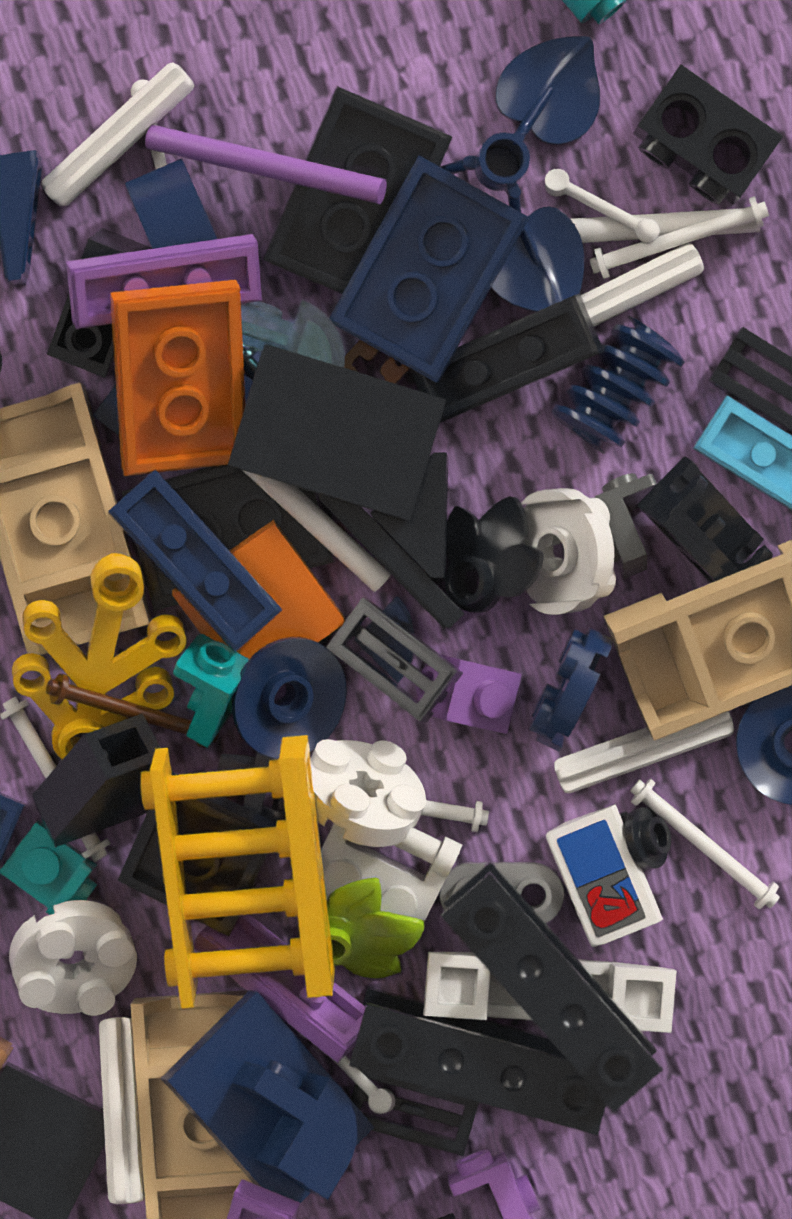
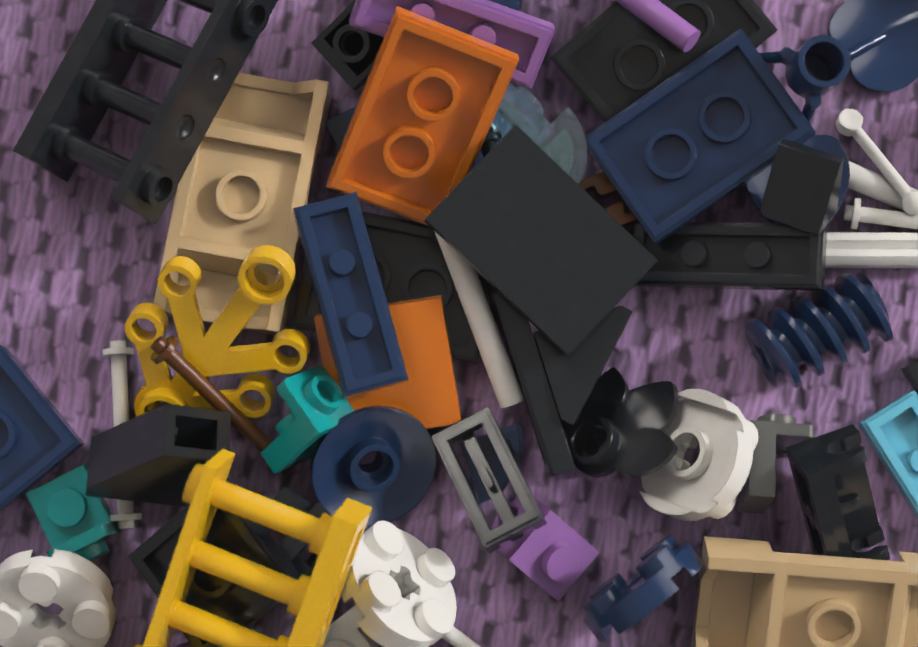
camera: 25 degrees right, 5 degrees down
none -> black slope [761,139,844,234]

